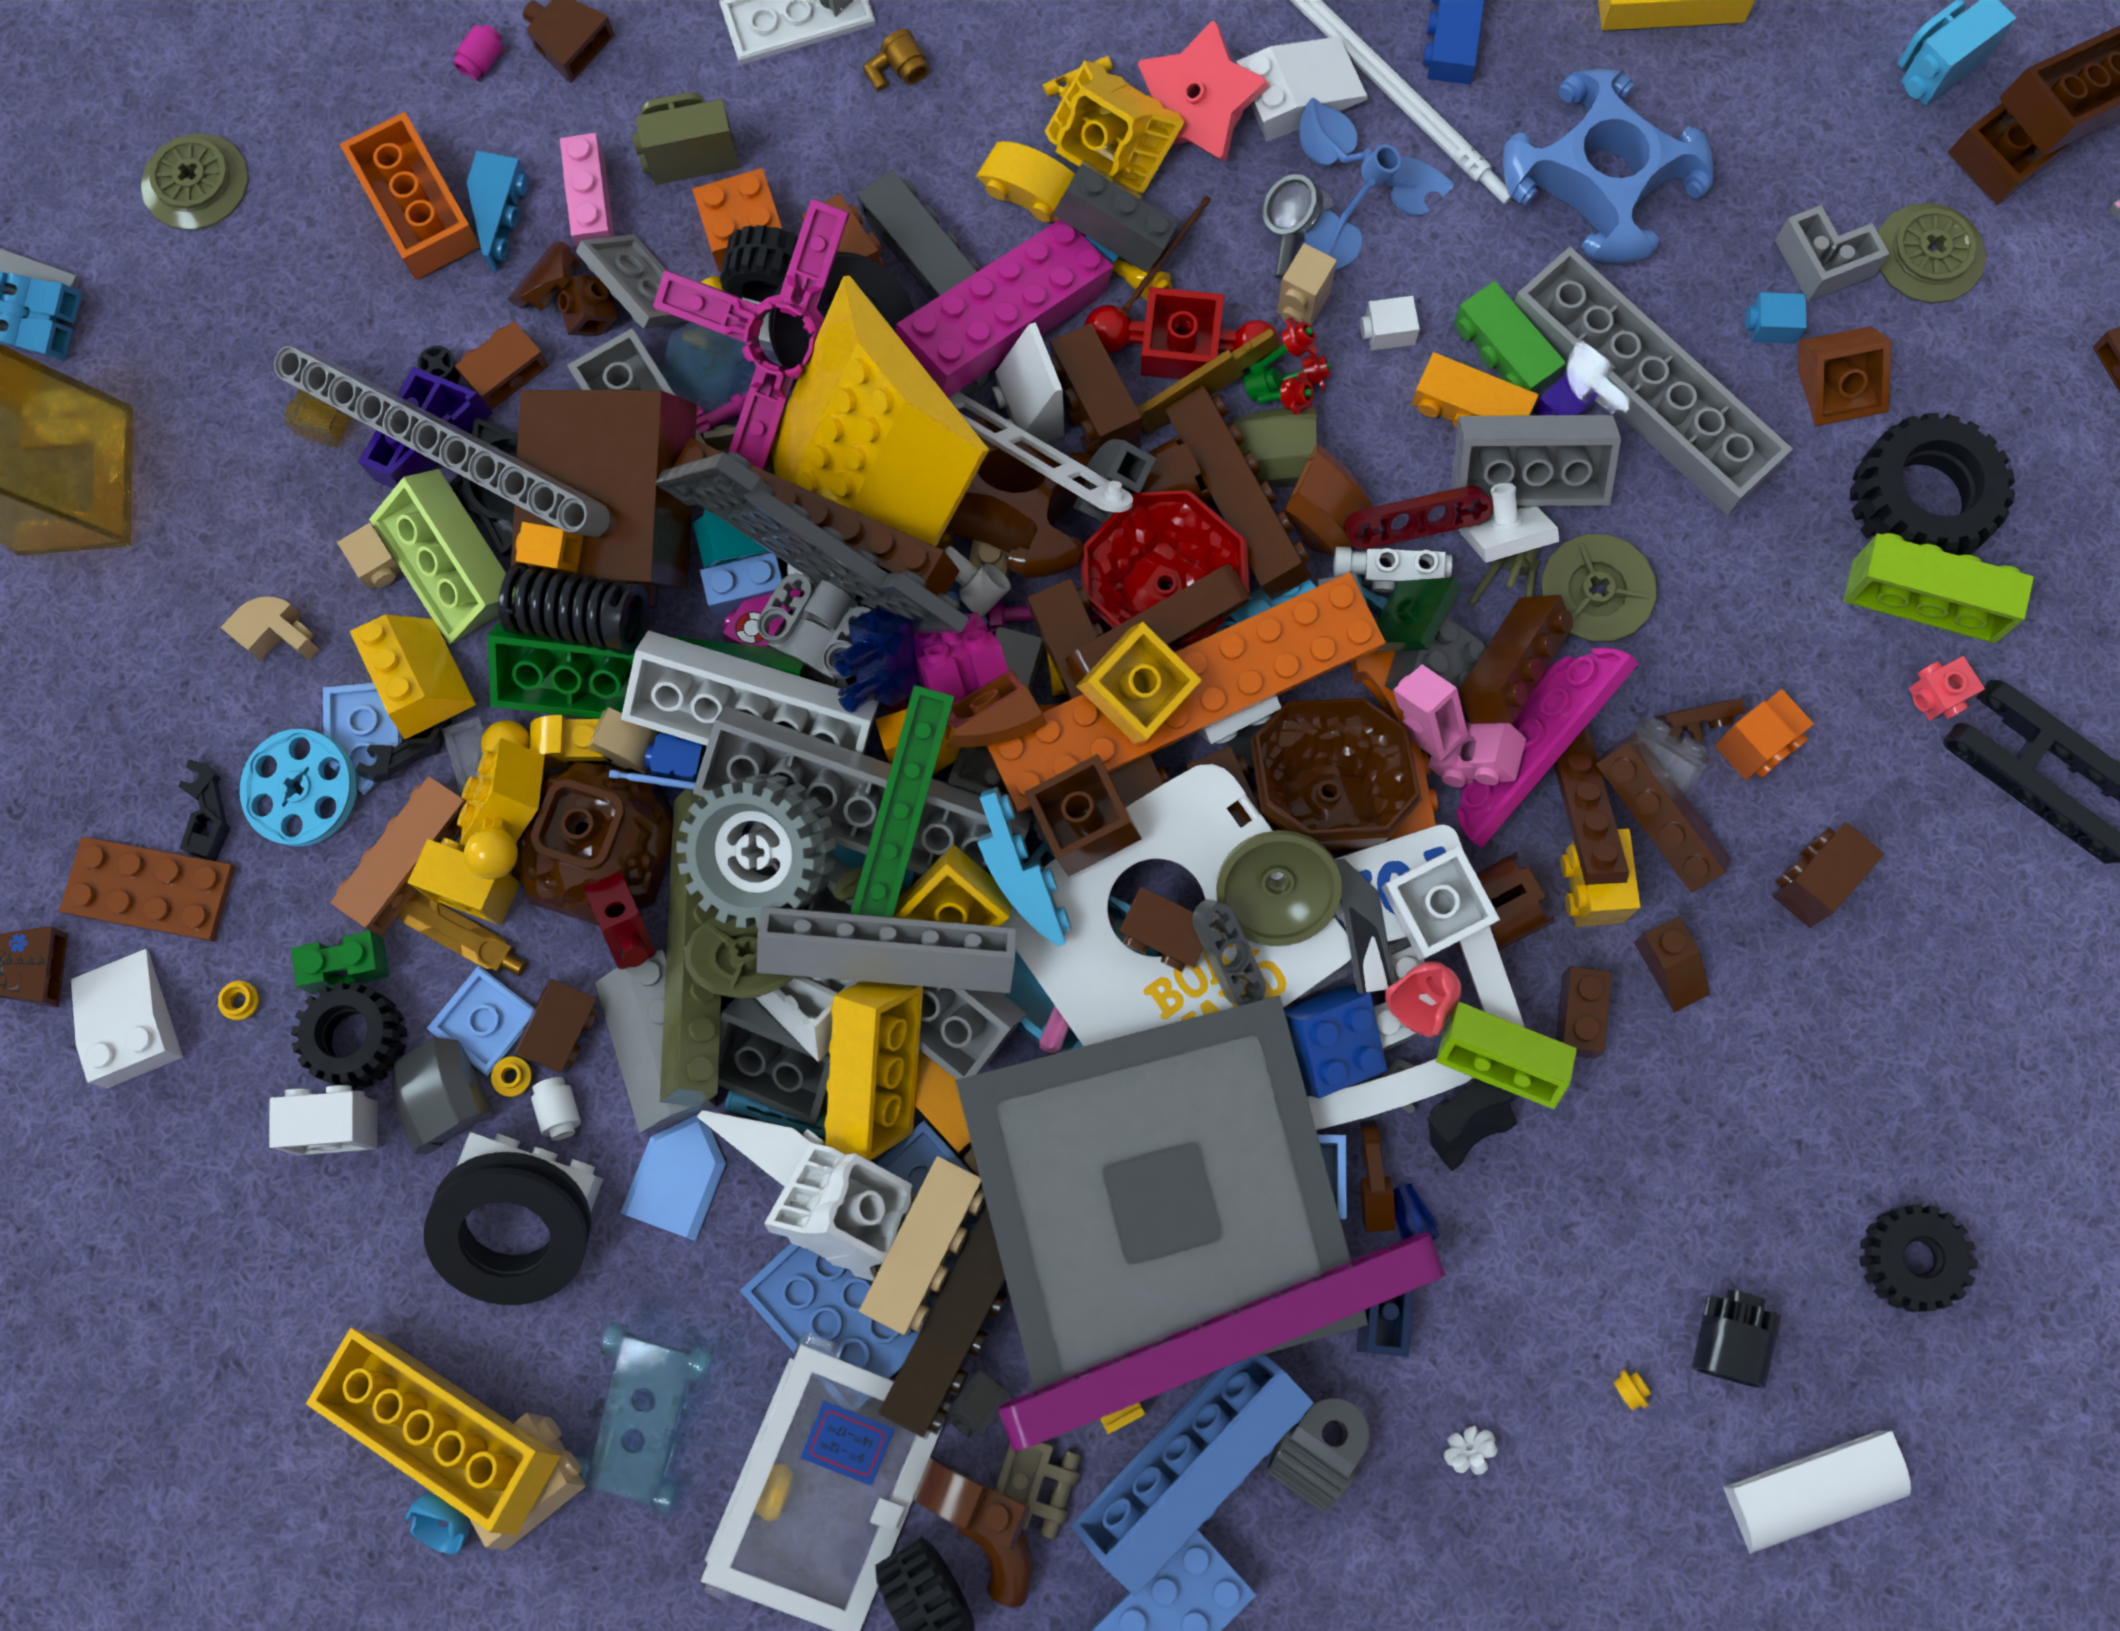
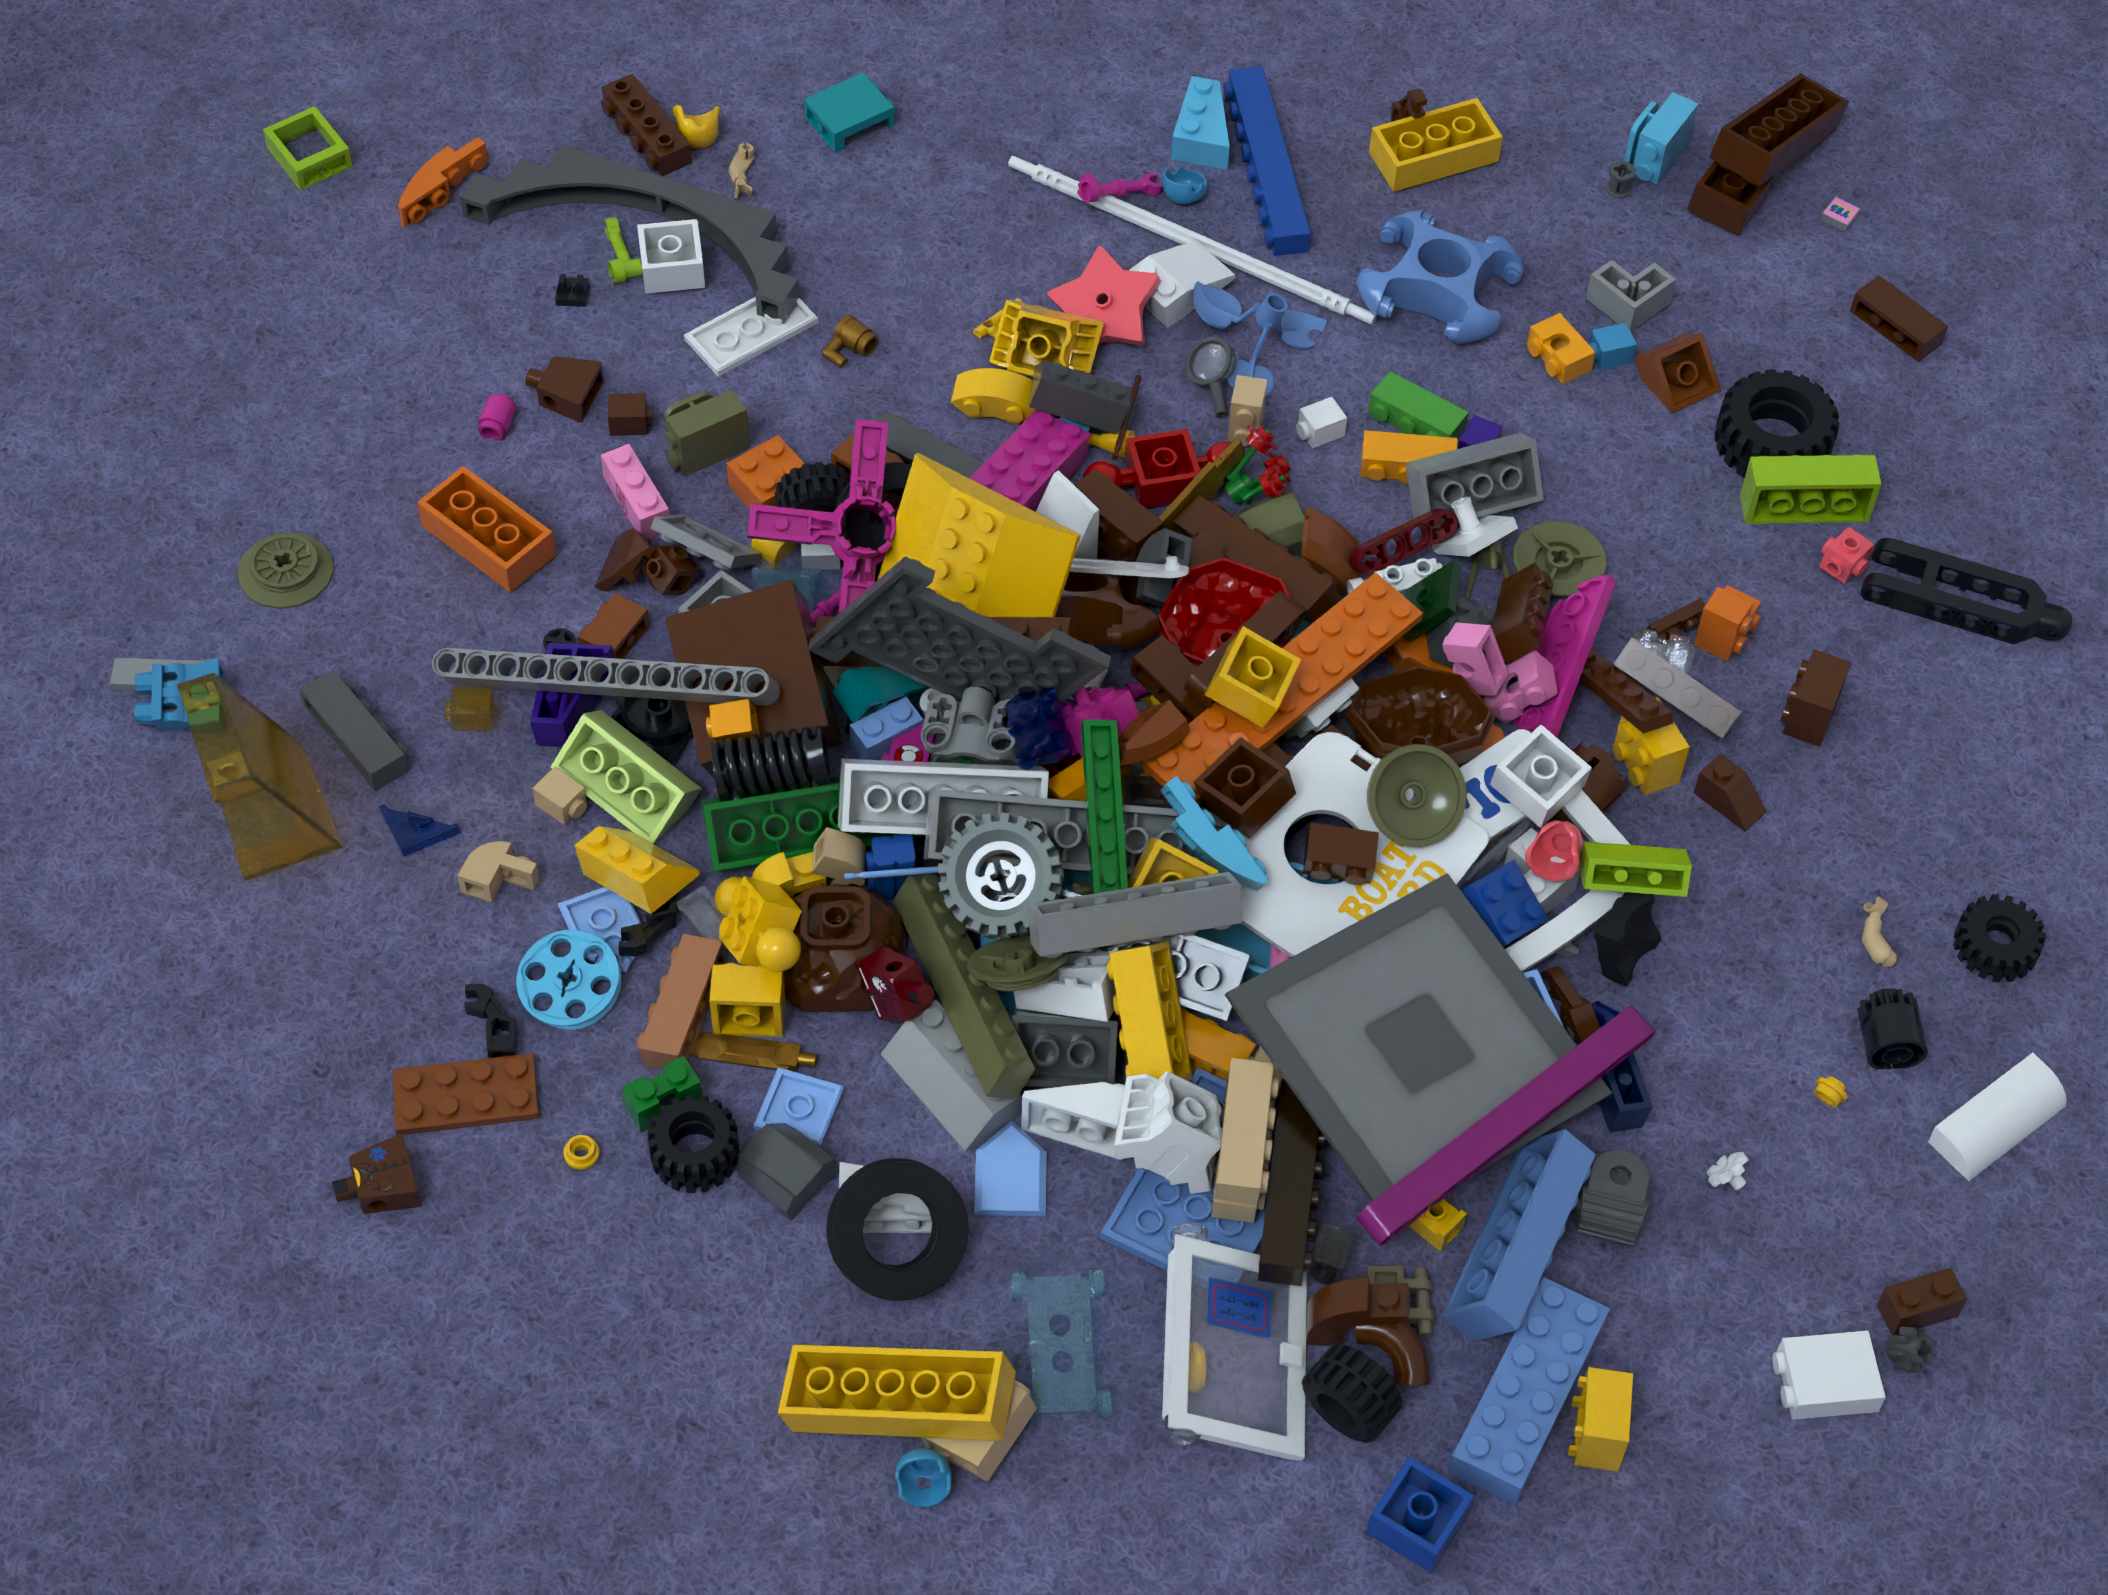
camera: 25 degrees left, 20 degrees down
white slope [71,949,183,1088] -> none
white brick [269,1085,378,1156] -> none
dark azure slope [466,151,529,272] -> none
yellow plate [491,1056,532,1097] -> none
reddish brown brick [512,979,598,1073] -> none
white brick [531,1077,581,1141] -> none
dark grey beam [1192,899,1266,1006] -> none
sticker [1335,859,1394,993] -> none
light grey brick [1514,246,1793,516] -> none
reddish brown brick [1556,966,1612,1059] -> none
clear brick [1567,339,1635,414] -> none
olive piece [1878,202,1986,304] -> none
none -> dark grey brick [300,669,409,791]
none -> clear blue tile [379,804,461,857]
none -> reddish brown brick [608,393,653,436]
none -> light orange brick [1527,313,1596,384]
none -> dark grey bush [1606,161,1636,198]
none -> tan arm [1861,896,1897,968]

